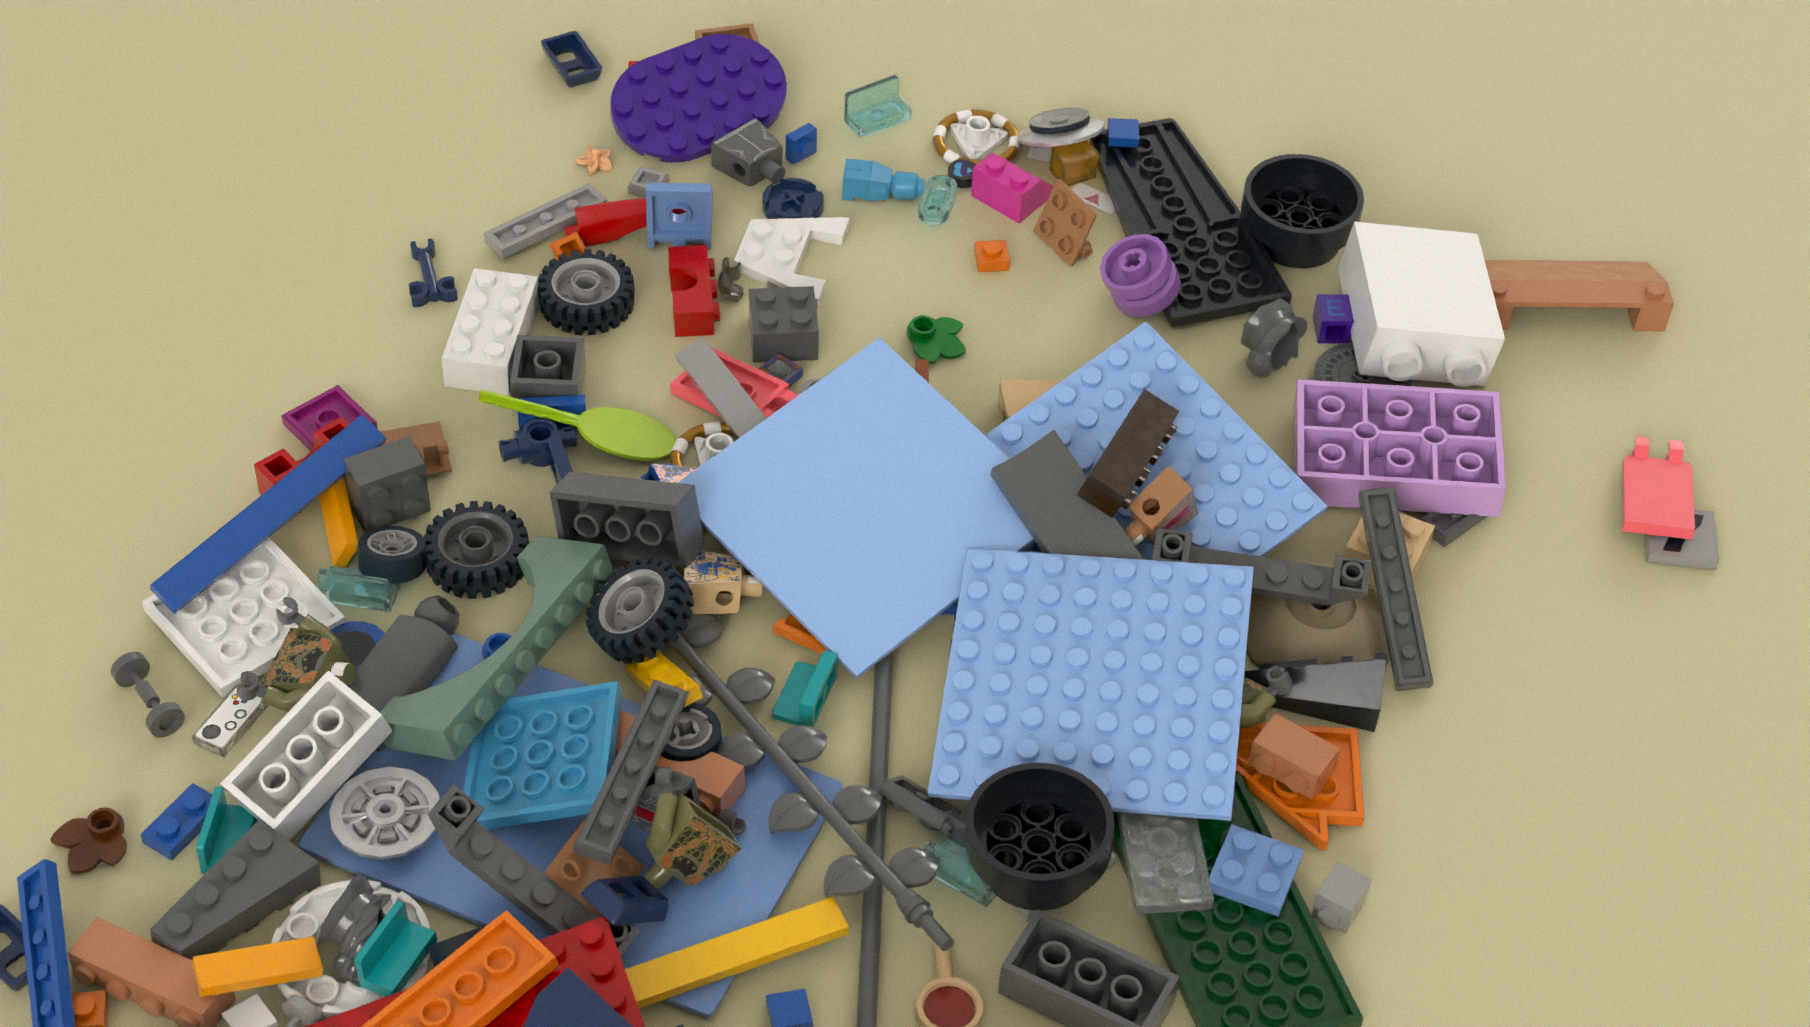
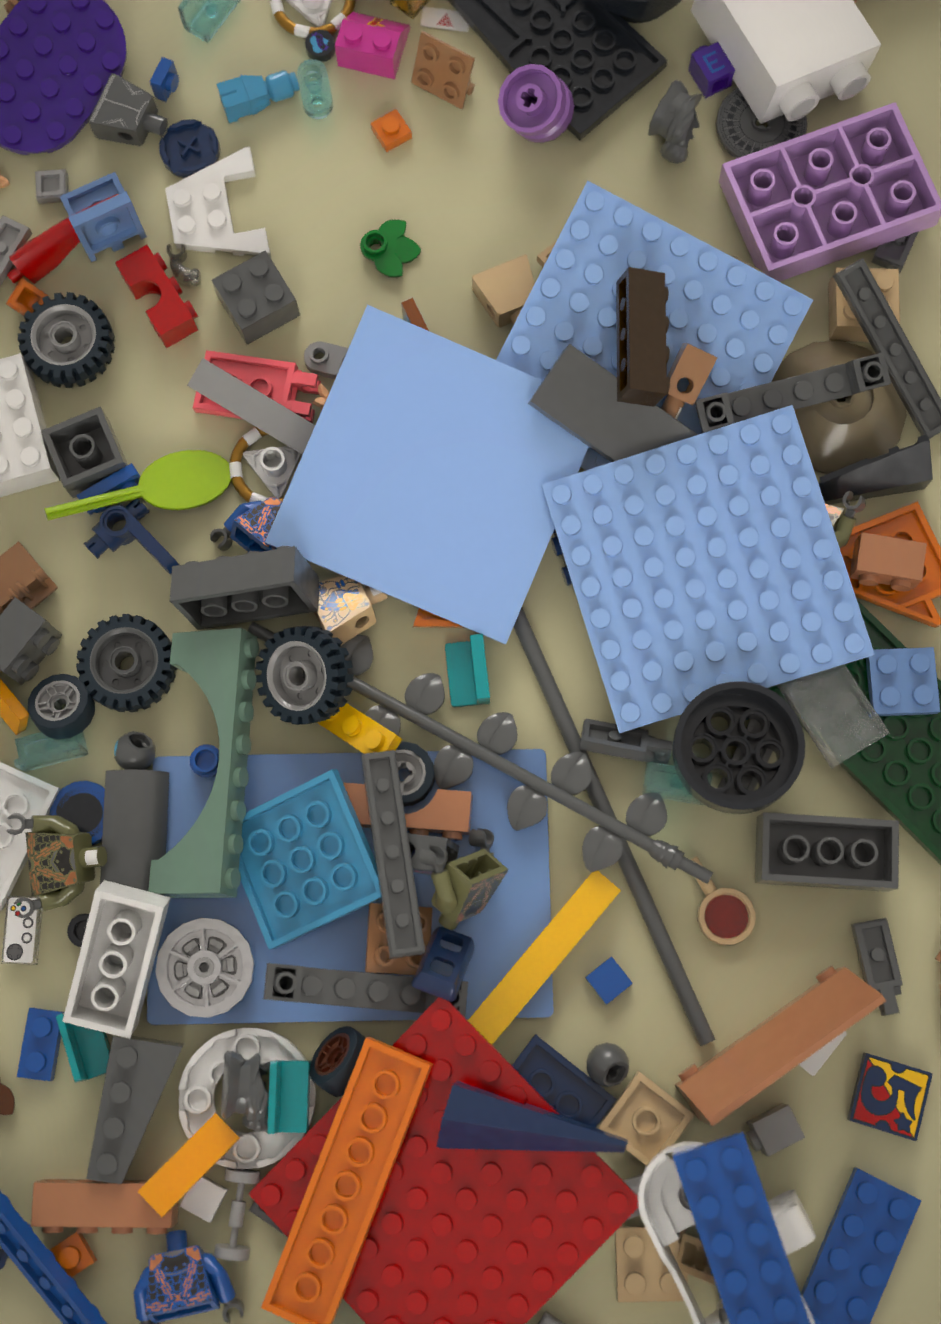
camera: 20 degrees left, 30 degrees up
tile [758,353,803,386] -> none

